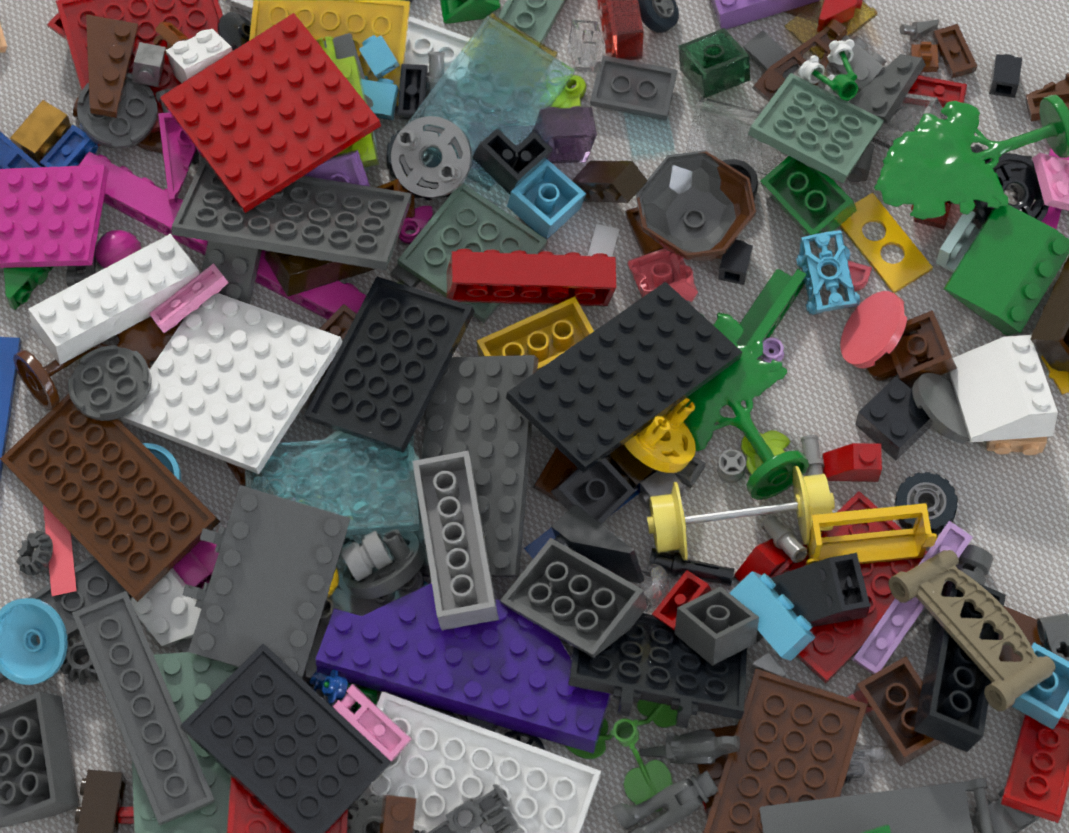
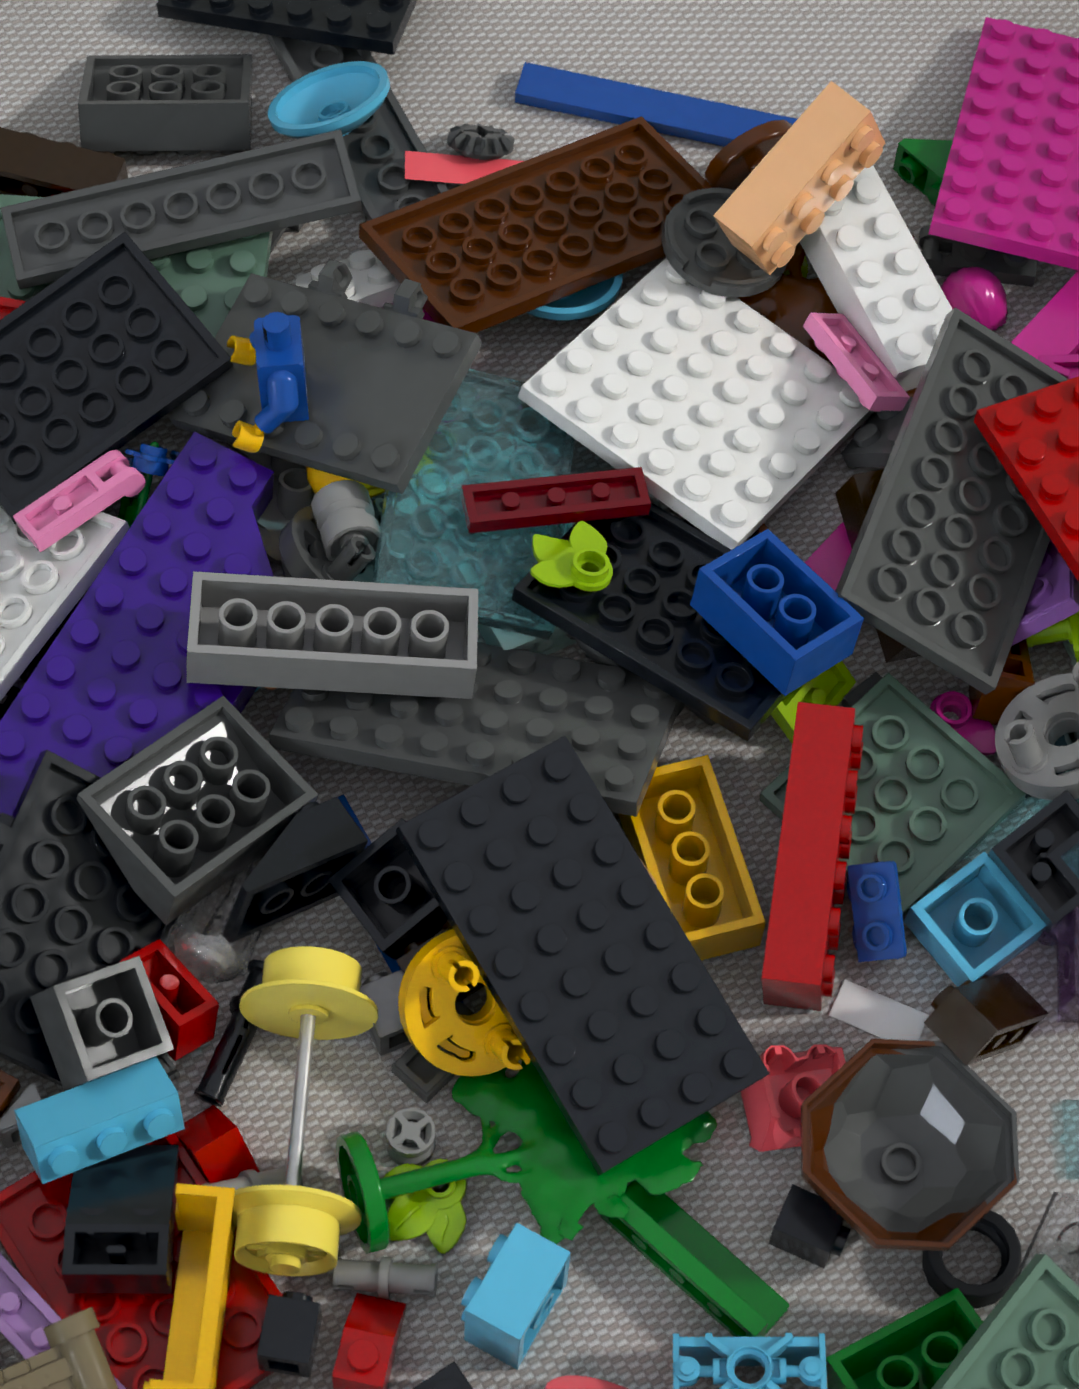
camera: 95 degrees right, 5 degrees down
lavender plate [760,338,784,363] -> none
none -> blue torso [227,312,309,453]
none -> black brick [257,1291,322,1378]
none -> dark red plate [460,467,651,533]
none -> medium azure brick [461,1223,571,1370]
none -> lime plate [530,521,613,592]
none -> blue brick [690,529,864,696]
none -> light nougat brick [713,81,886,275]
none -> blue bracket [847,861,907,962]

